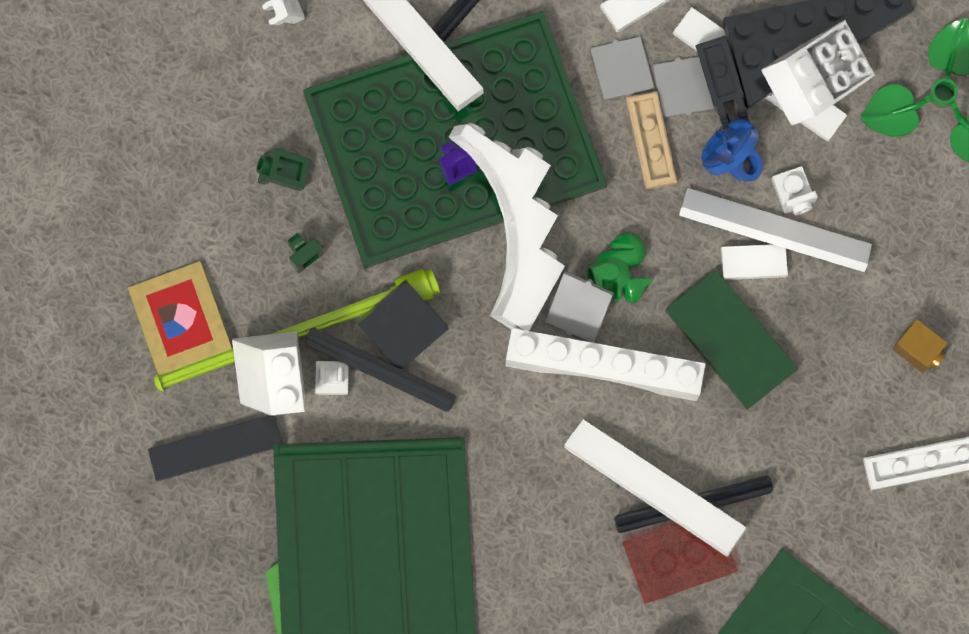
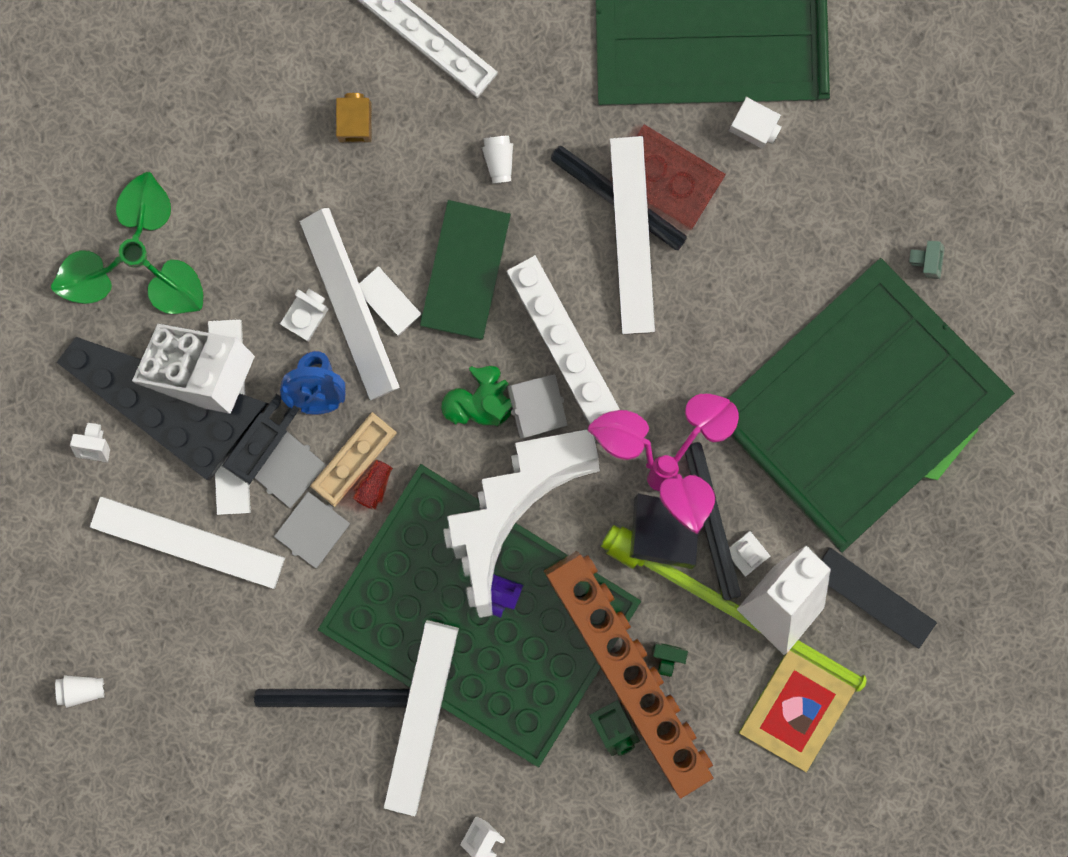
camera: 120 degrees left, 10 degrees up
none -> clear red cone [352,460,393,510]
none -> white cone [481,135,513,184]
none -> dark orange brick [543,551,714,799]
none -> dark pink plant [587,393,739,534]

